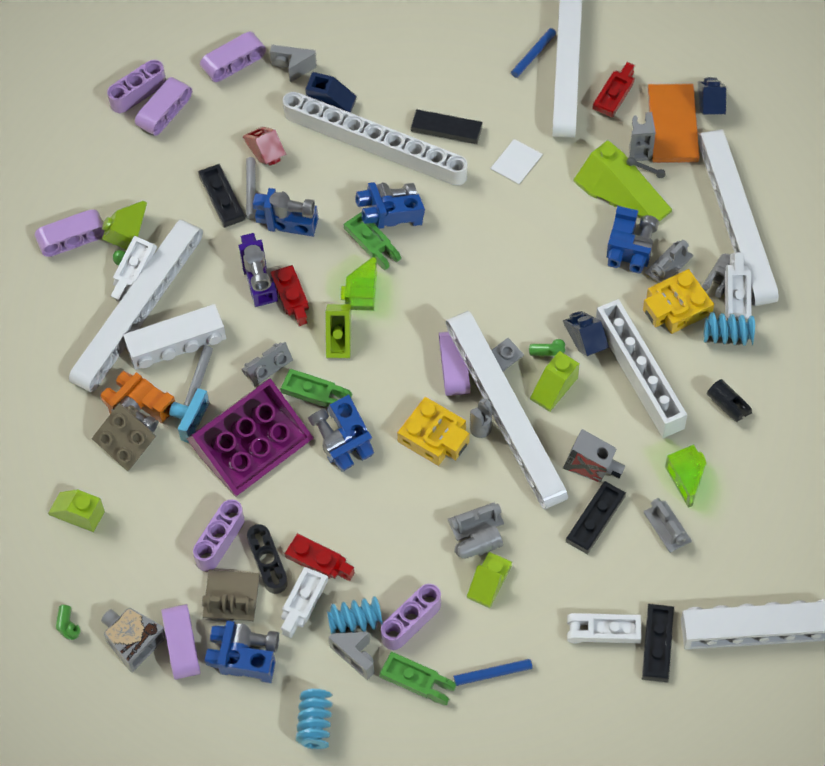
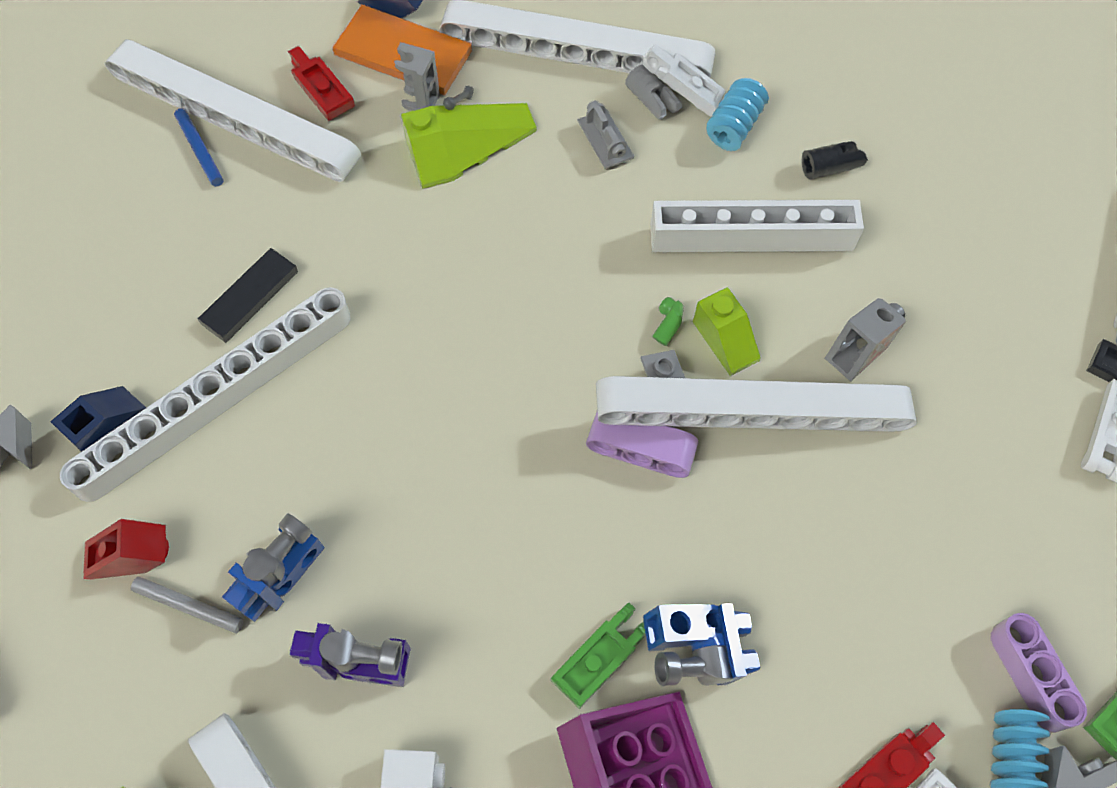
camera: 70 degrees left, 5 degrees up
black tile [198,164,246,228] -> none
light grey hinge [242,342,293,387] -> none
red hinge [270,265,309,326] -> none
lime slope [325,304,352,358] -> none
clear neon green slope [341,258,377,311] -> none
bright green hinge [343,212,401,270] -> none
blue hips [355,182,425,229] -> none
yellow piece [397,397,470,466] -> none
light grey hinge [448,502,504,541] -> none
light grey hinge [454,525,503,559] -> none
lime slope [467,552,512,608] -> none
light grey hinge [470,398,492,438] -> none
white sticker [490,139,543,184] -> none
dark blue slope [563,311,609,356] -> none
black tile [566,481,626,555] -> none
blue hips [606,206,659,274] -> none
yellow piece [643,269,714,334] -> none
light grey hinge [643,498,692,553] -> none
clear neon green slope [665,444,707,508] -> none

